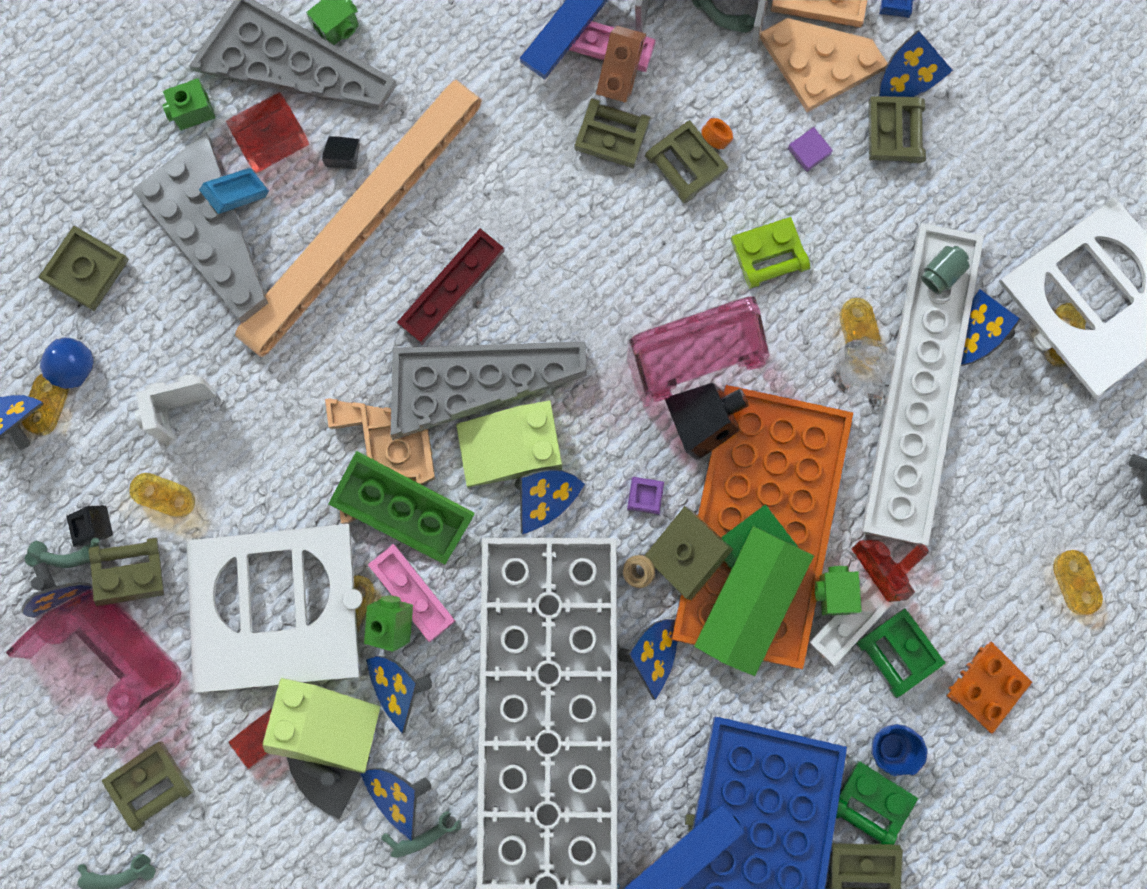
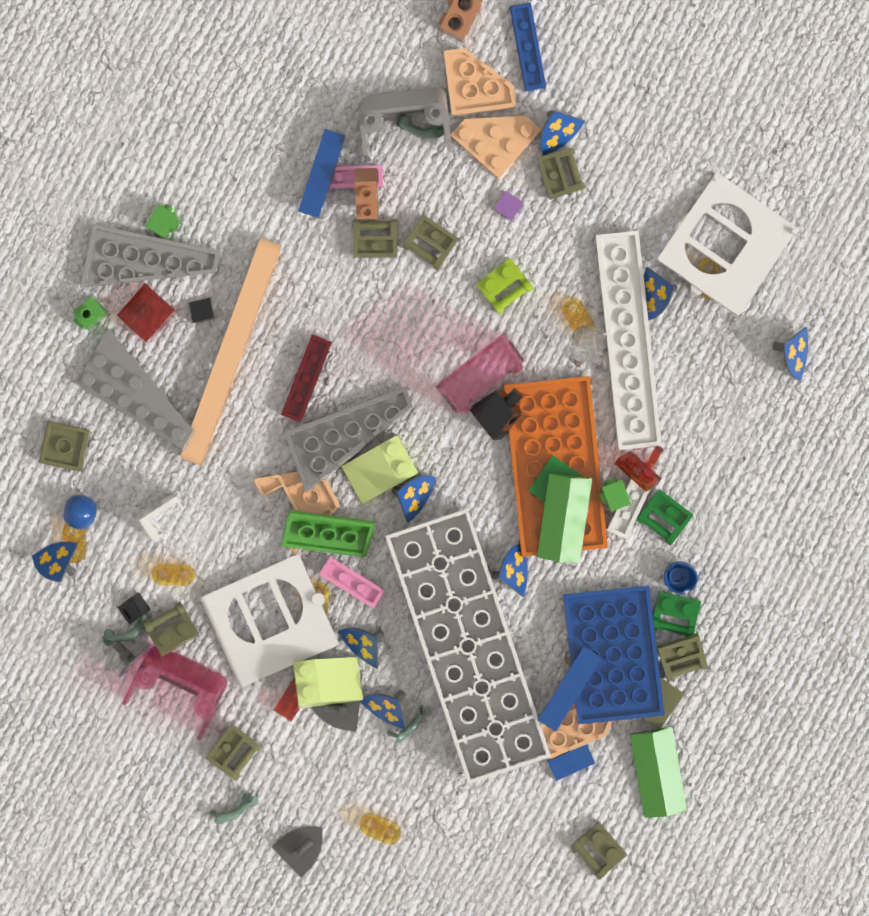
camera: 15 degrees left, 10 degrees up
dark azure tile [199,167,269,214] -> none
bright green brick [364,595,413,652] -> none
tan plate [623,555,655,588] -> none
medium lavender tile [627,477,664,515] -> none
olive plate [644,506,733,600] -> none
orange tile [701,118,733,150] -> none
sand green brick [921,246,970,294] -> none
orange hinge [947,641,1032,734] -> none
clear yellow plate [1053,550,1103,615] -> none

